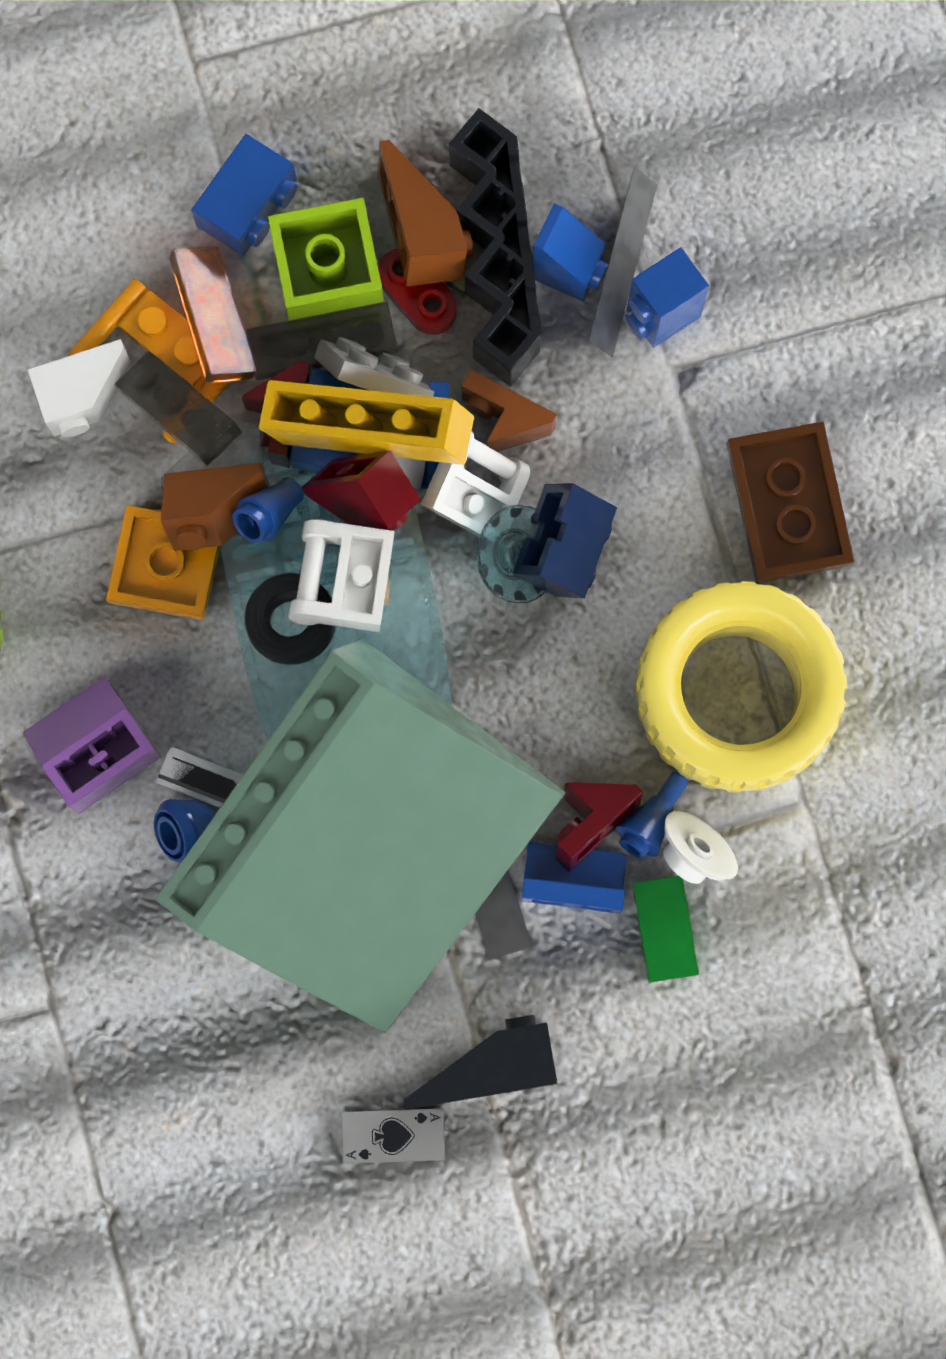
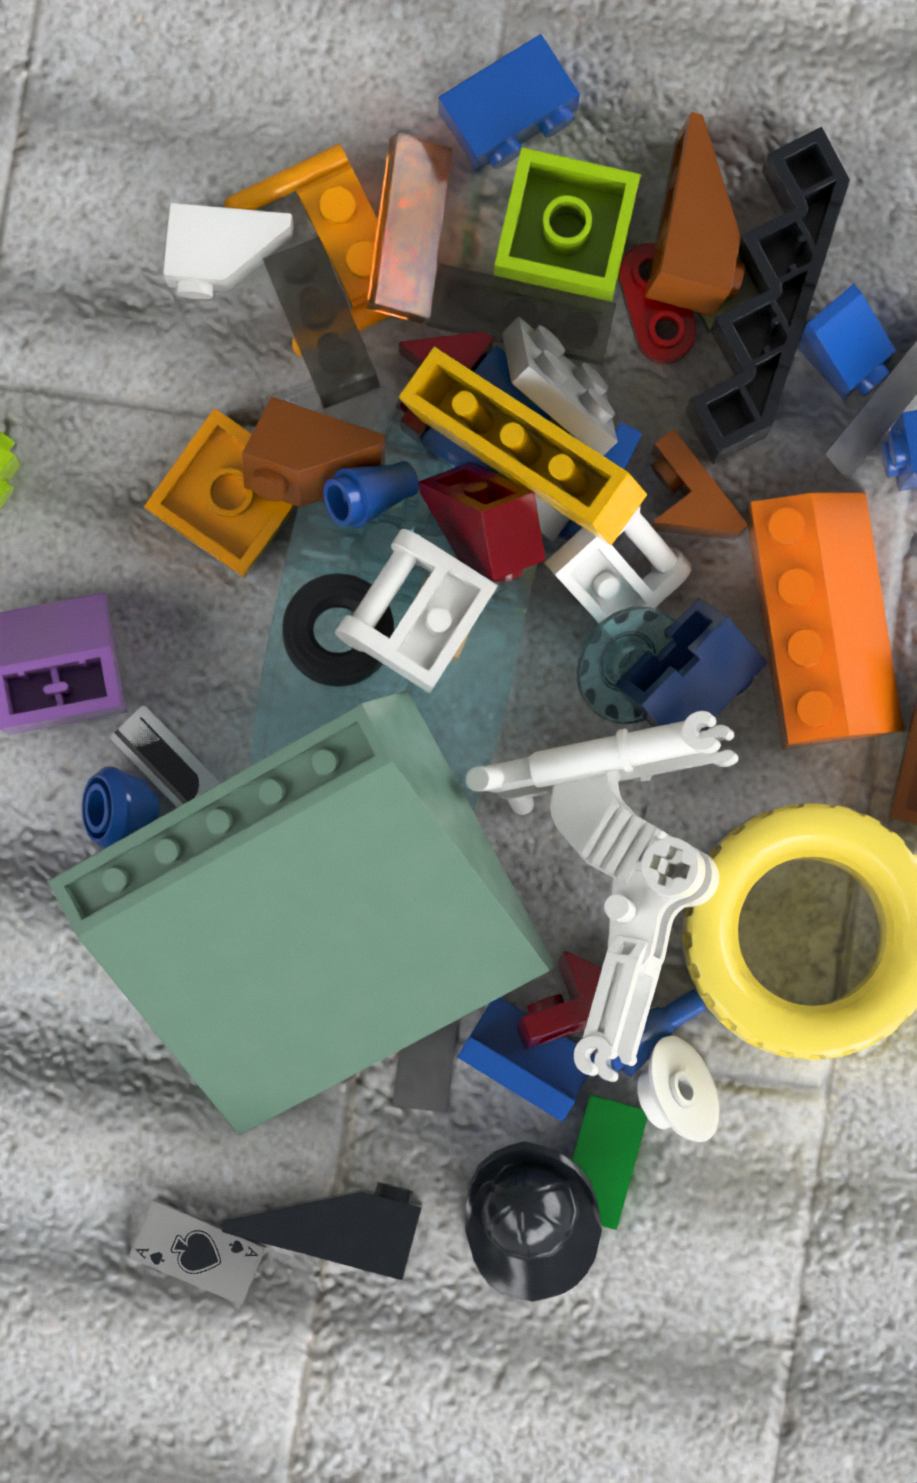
camera: 25 degrees right, 5 degrees up
none -> black hat [465,1141,602,1302]
none -> white piece [466,711,738,1082]
none -> orange slope [745,493,904,750]

